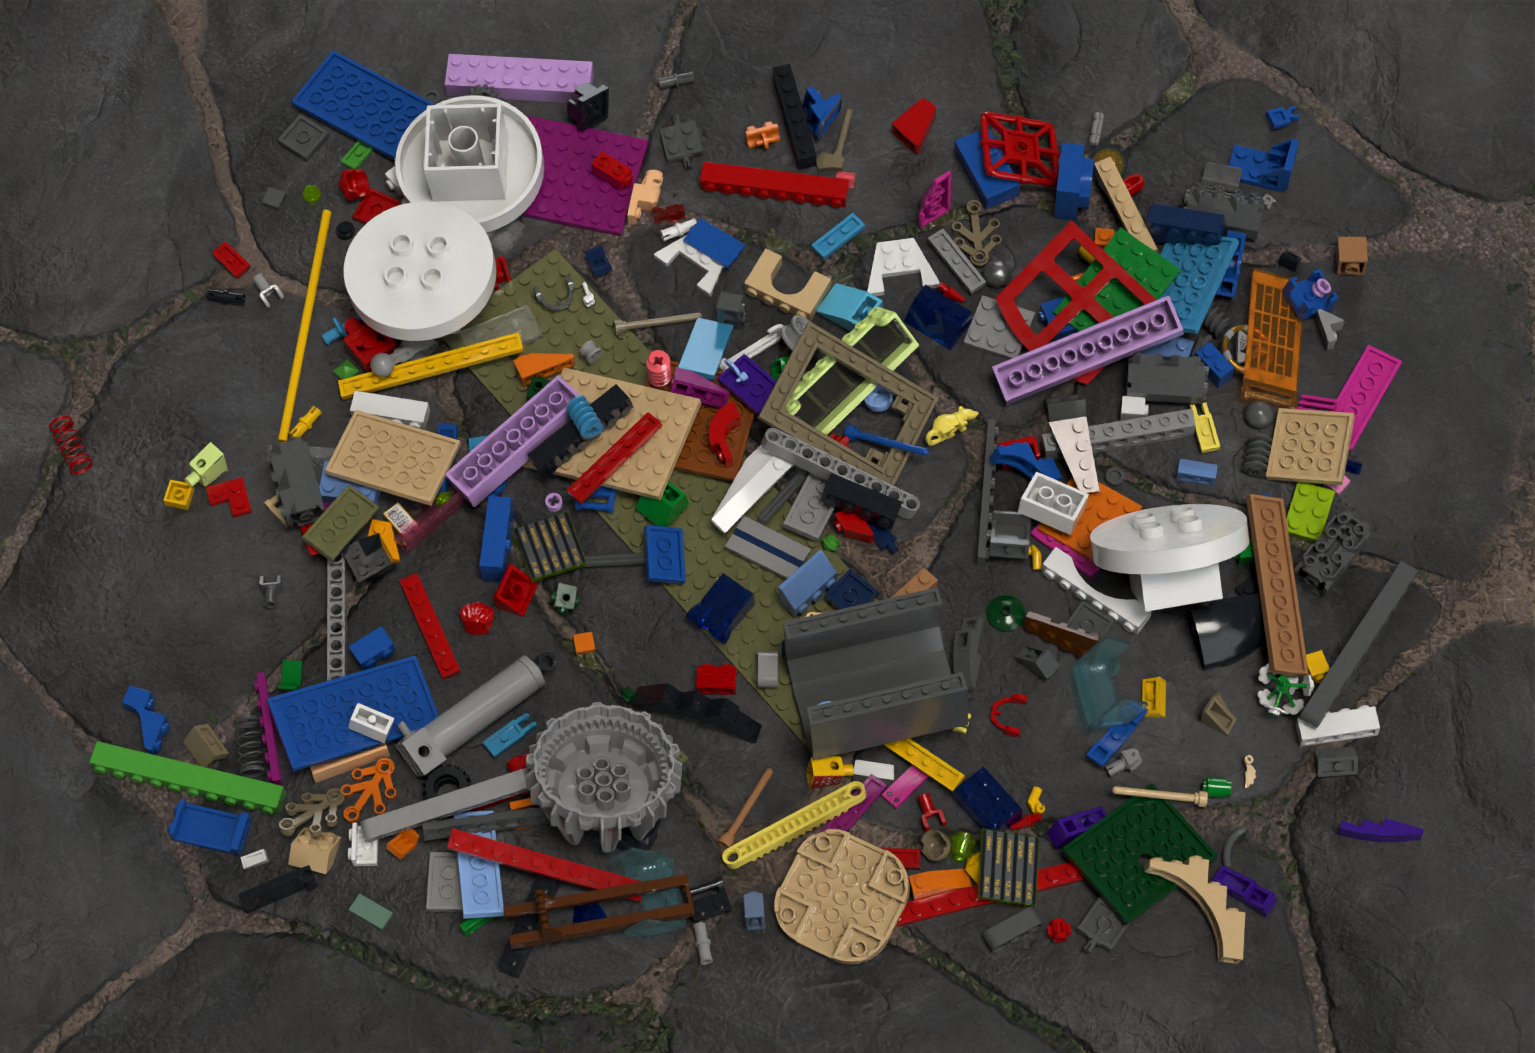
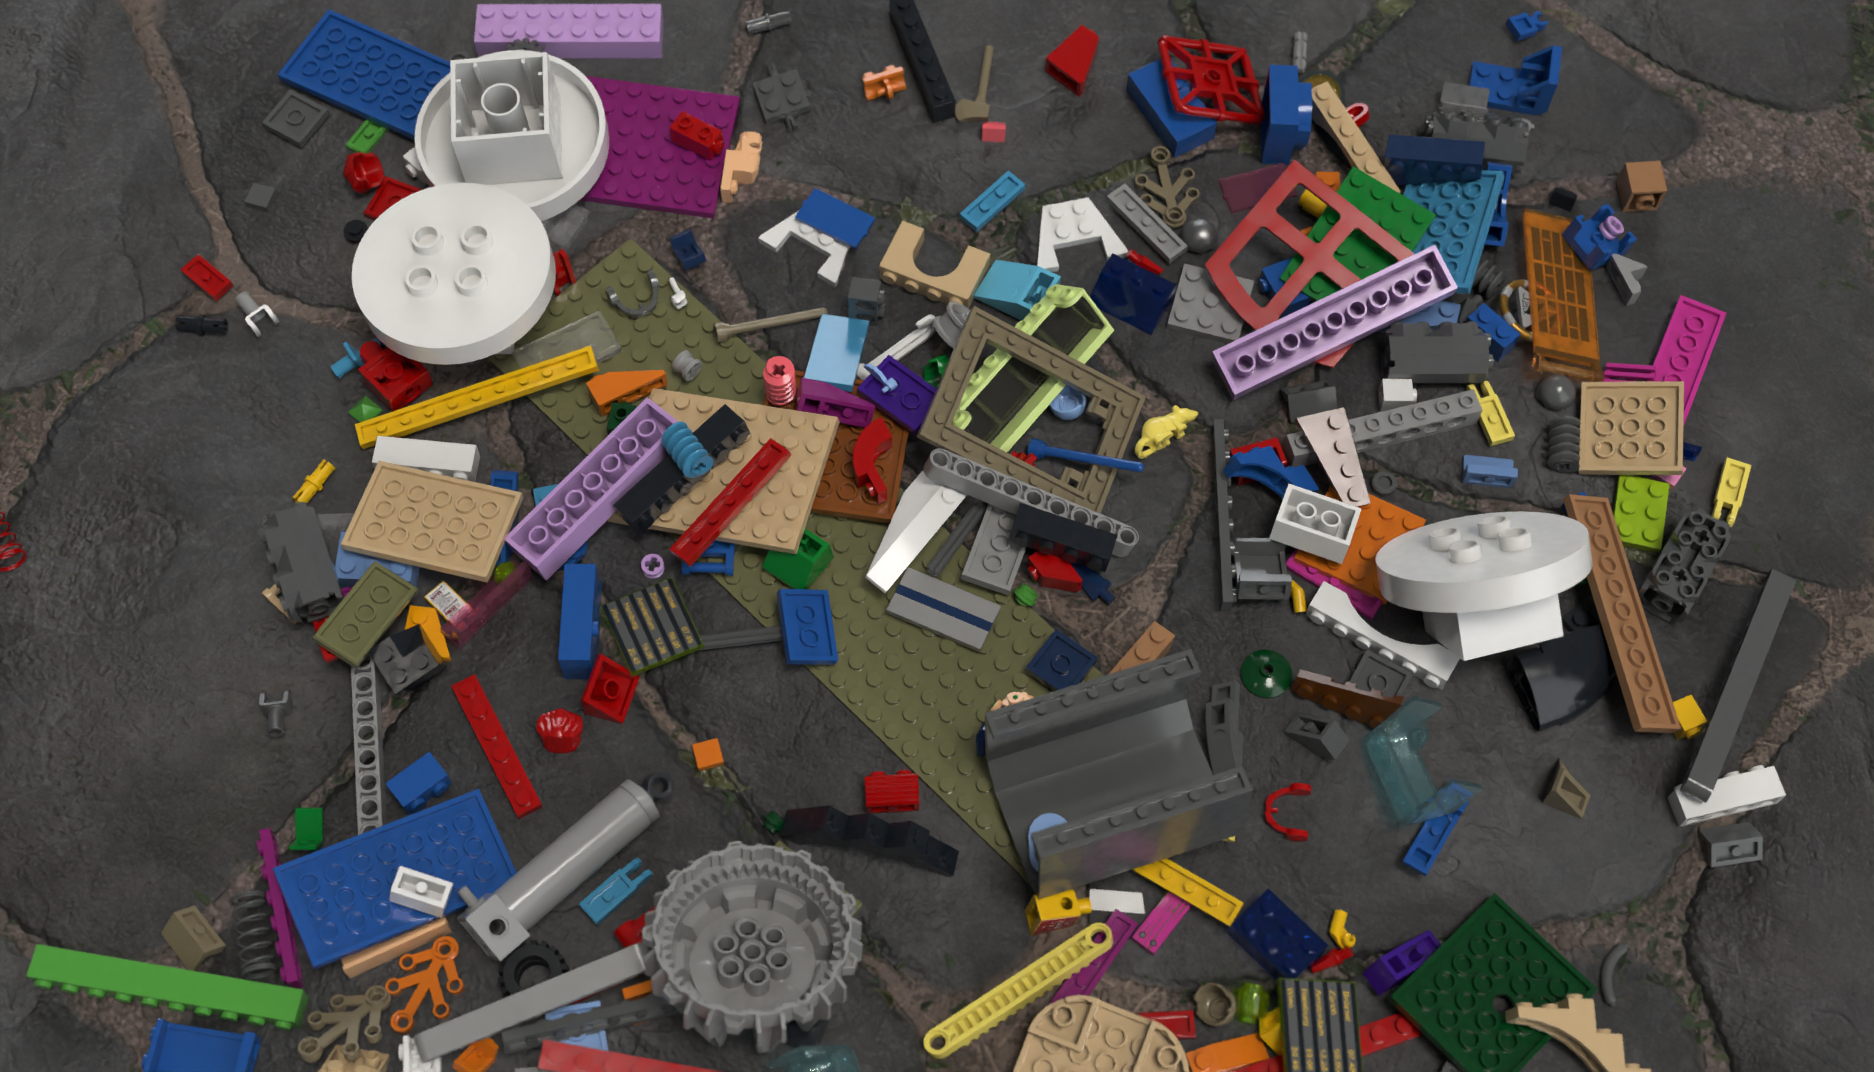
camera: 10 degrees left, 0 degrees up
blue arch [122,686,170,755] -> none
yellow piece [163,480,195,510] -> none
yellowish green torso [184,442,228,487] -> none
red plate [206,477,252,518] -> none
yellow piece [278,210,332,443] -> none
clear neon green plate [303,185,321,203] -> none
light grey beam [370,339,438,377] -> none
brick [550,583,579,613] -> none
black panel [567,82,609,132] -> none
clear red plate [652,204,686,223] -> none
white pin [660,218,697,242] -> none
clear blue piece [686,573,755,645] -> none
red brick [700,161,849,208] -> none
medium nougat piece [717,768,773,849] -> none
light grey beam [758,652,778,688] -> none
medium blue slope [778,550,837,618] -> none
blue piece [802,86,842,139] -> none
red piece [917,793,946,832] -> none
dark pink wedge [918,171,952,229] -> none
light grey piece [1105,748,1142,777] -> none
tan piece [1112,786,1208,807] -> none
yellow slope [1142,677,1166,718] -> none
green brick [1202,777,1232,798] -> none
dark purple slope [1212,865,1277,917] -> none
tan piece [1243,755,1256,789] -> none
white plant [1257,663,1314,716] -> none
dark purple slope [1338,818,1424,842] -> none
none -> clear pink piece [1219,163,1297,213]
none -> light yellow hinge [1711,457,1751,527]

